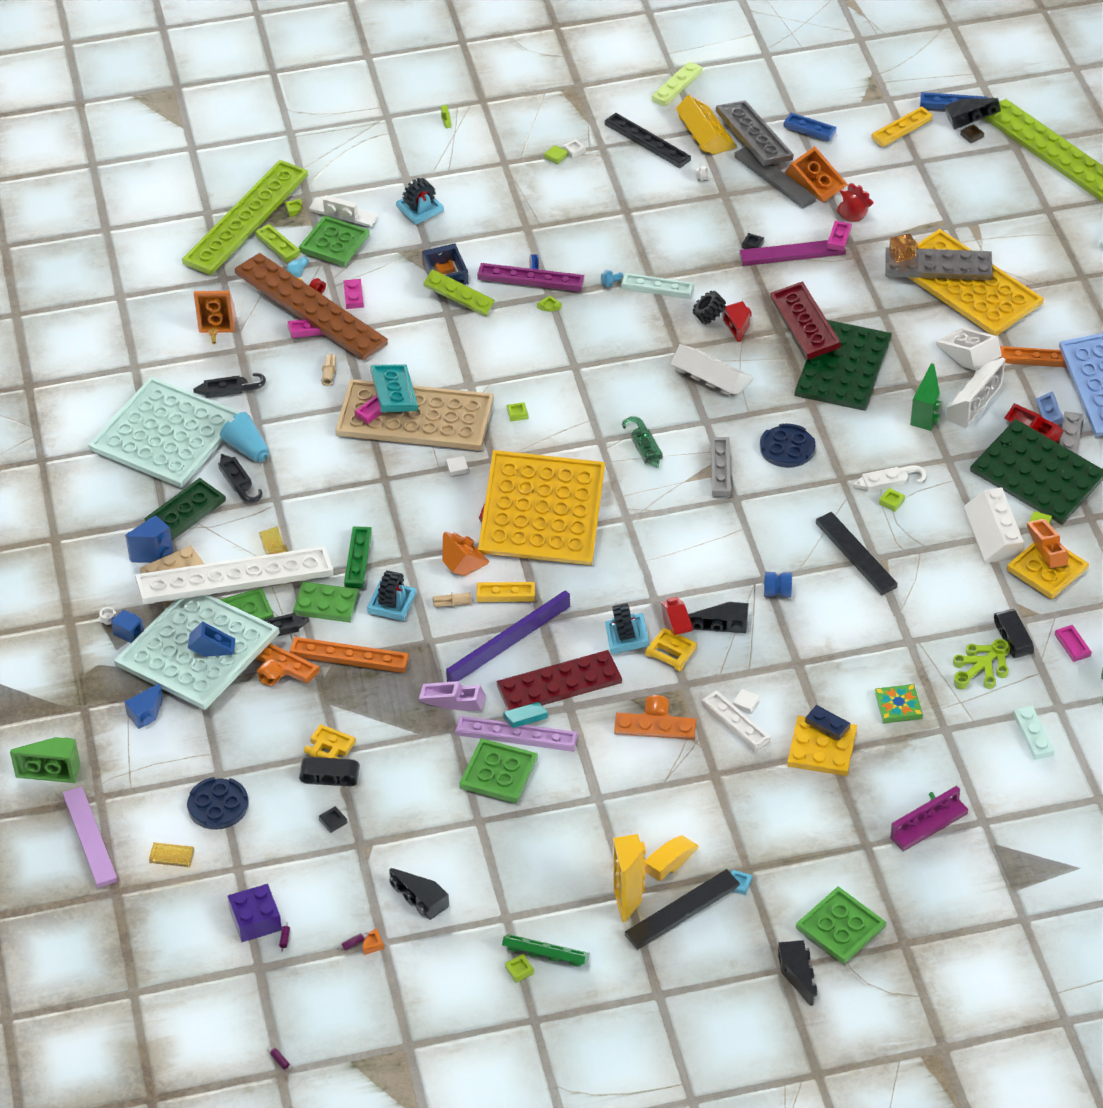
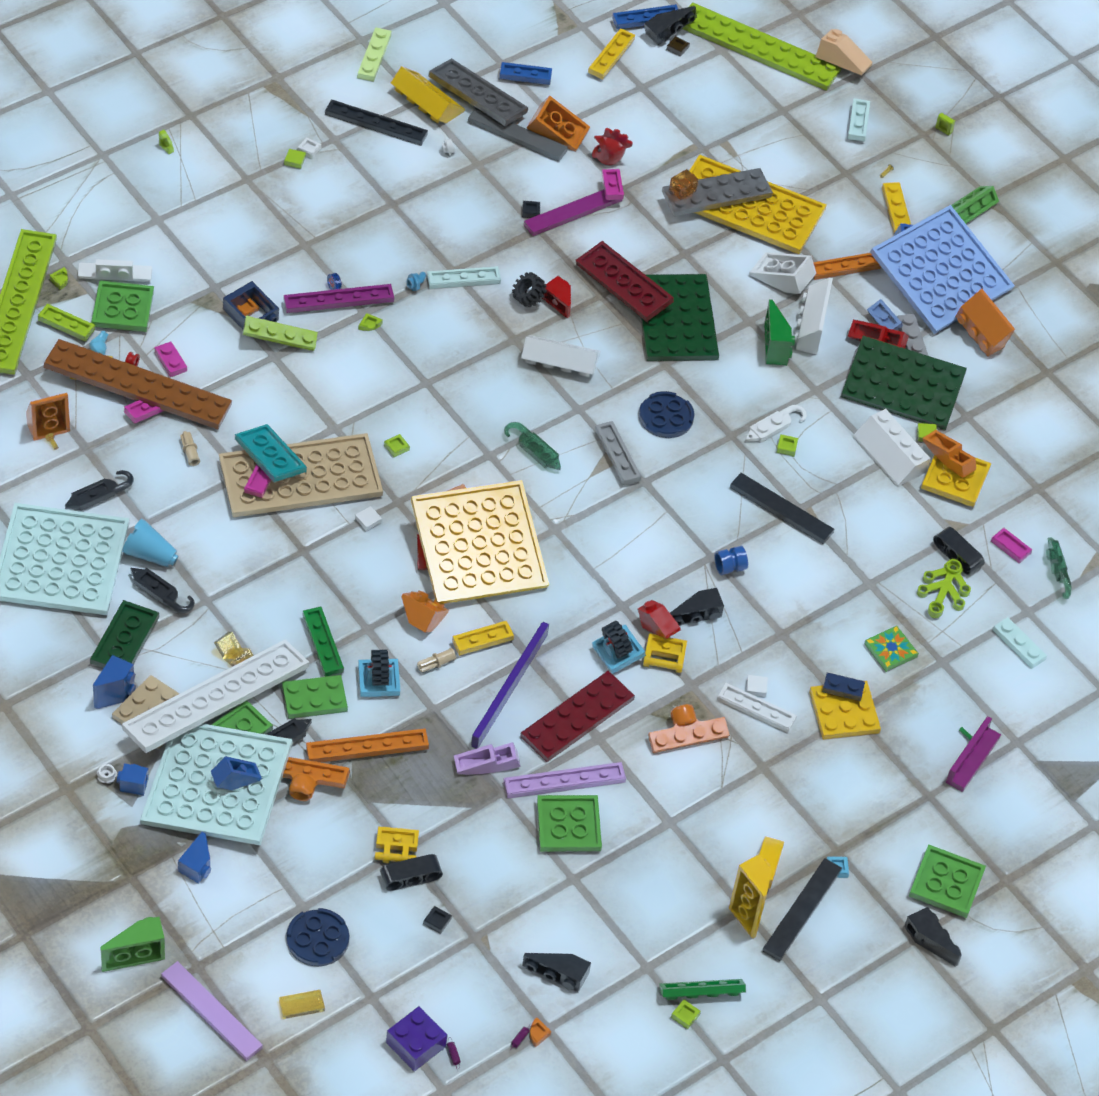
camera: 30 degrees left, 5 degrees up
plate [396,178,444,225] -> none
tile [503,702,548,728] -> none

